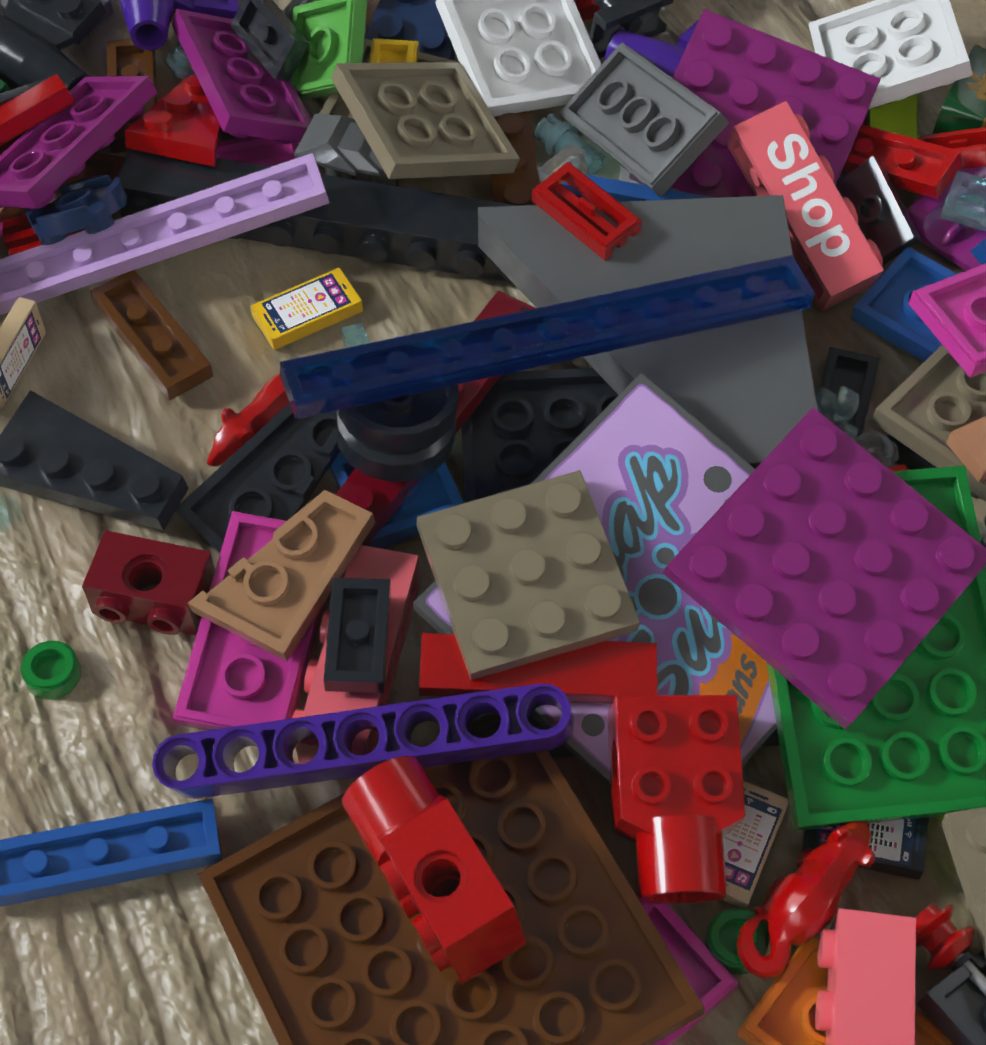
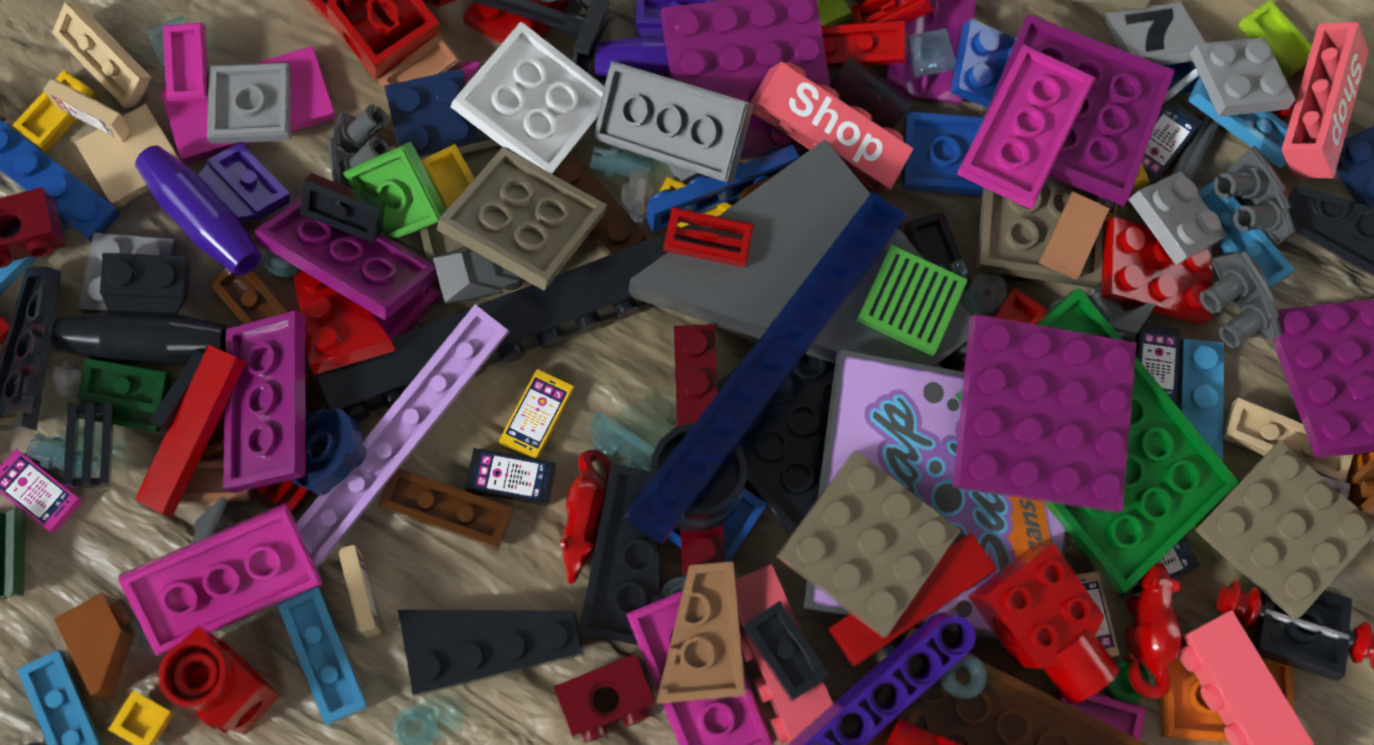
camera: 40 degrees left, 15 degrees up
none -> tile [465,448,557,506]
none -> bright green tile [856,244,968,357]
none -> clear light blue plate [941,654,986,699]

